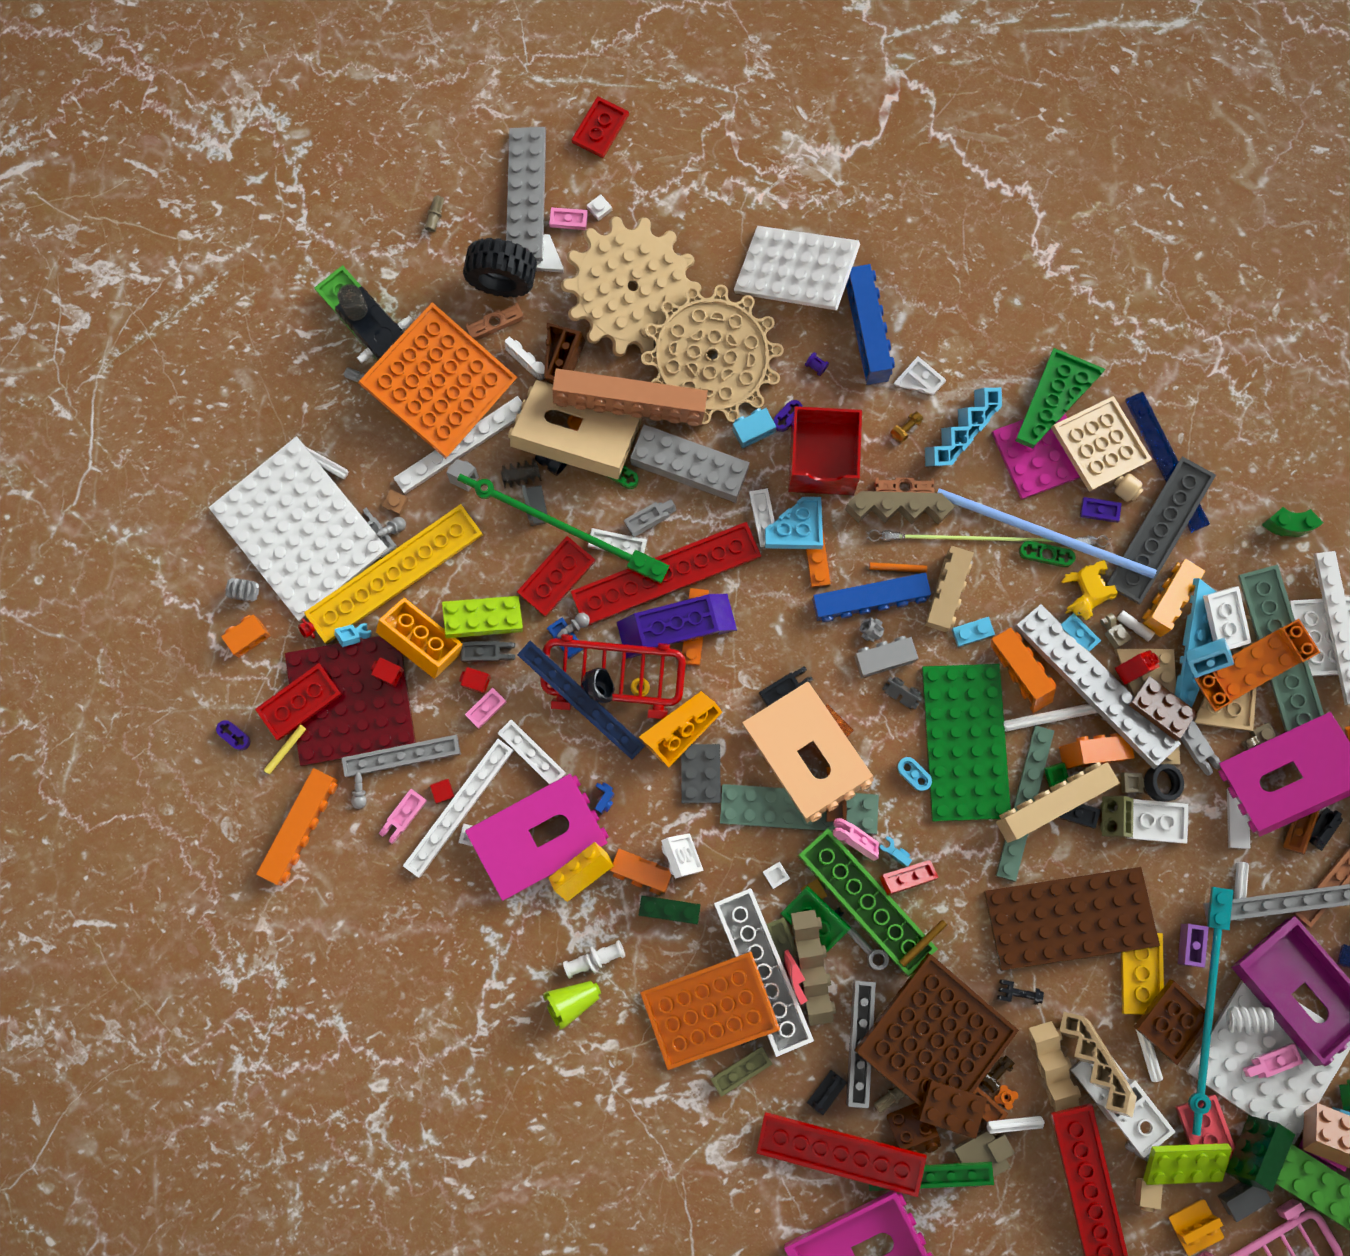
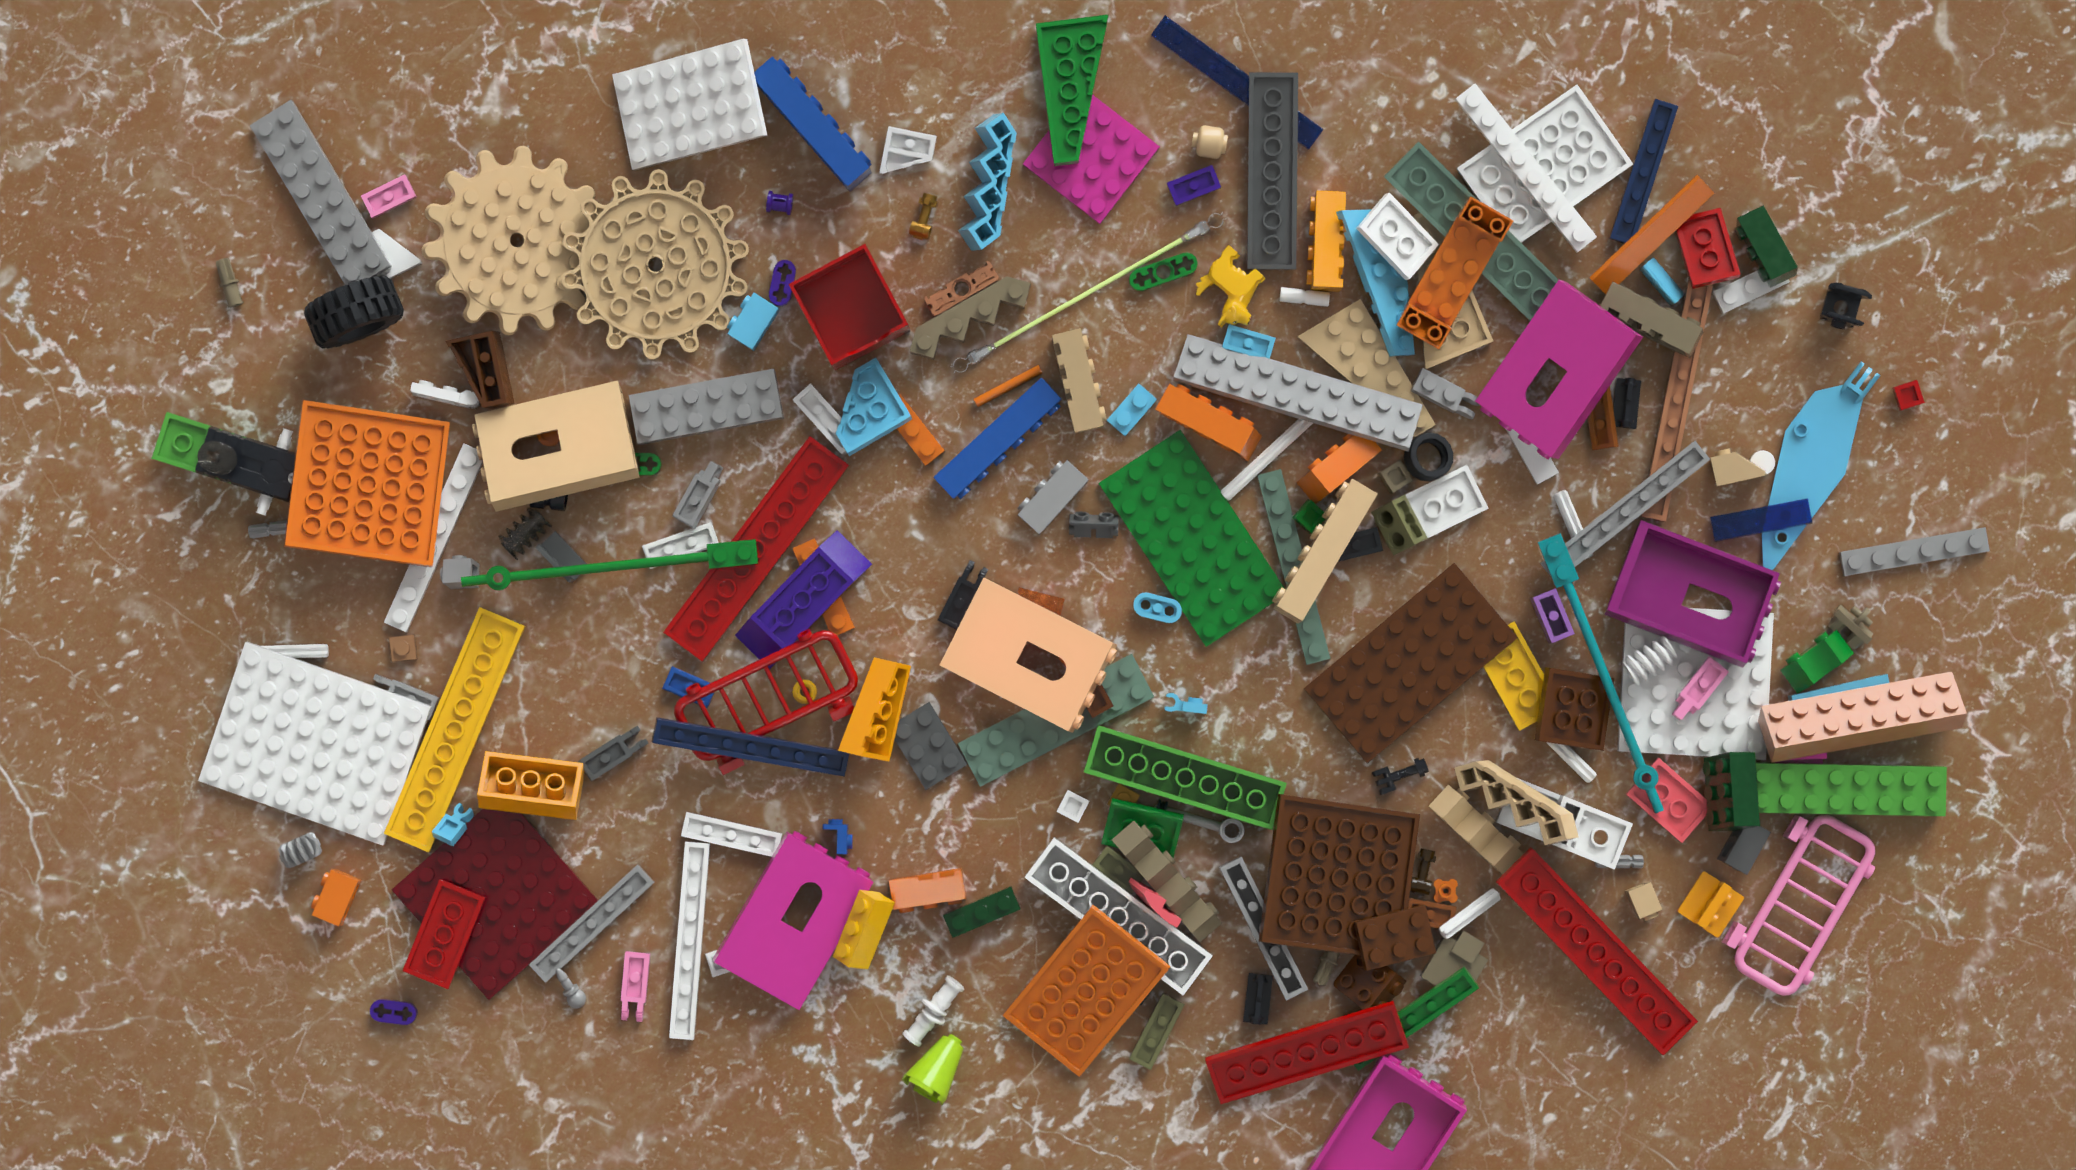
camera: 30 degrees left, 10 degrees up
orange brick [256,768,338,886] -> none
light yellow piece [264,725,306,774] -> none
red plate [298,618,315,639] -> none
red brick [371,657,404,687] -> none
light grey bar [377,517,406,536] -> none
red tile [430,779,455,804] -> none
lime plate [442,596,523,638] -> none
red brick [459,667,491,695] -> none
bright pink plate [465,688,507,729] -> none
nougat piece [466,303,524,340] -> none
red plate [517,536,596,617] -> none
nougat brick [553,368,708,426] -> none
light grey bar [557,613,590,638] -> none
red plate [571,96,629,158] -> none
black hair [581,668,615,703] -> none
white plate [587,195,613,221] -> none
white plate [661,834,704,879] -> none
bright pink hinge [833,818,879,861] -> none
light grey gear [860,617,884,642] -> none
plate [879,860,939,896] -> none
pearl gold bar [899,919,947,967] -> none
light blue piece [937,488,1157,579] -> none
tan plate [1051,396,1152,492] -> none
dark tan plate [1100,613,1132,649] -> none
red pin [1115,650,1160,685] -> none
plate [1129,676,1197,742] -> none
lime plate [1143,1143,1232,1185] -> none
medium azure brick [1186,638,1234,678] -> none
dark tan plate [1242,722,1277,750] -> none
green brick [1262,507,1324,537] -> none

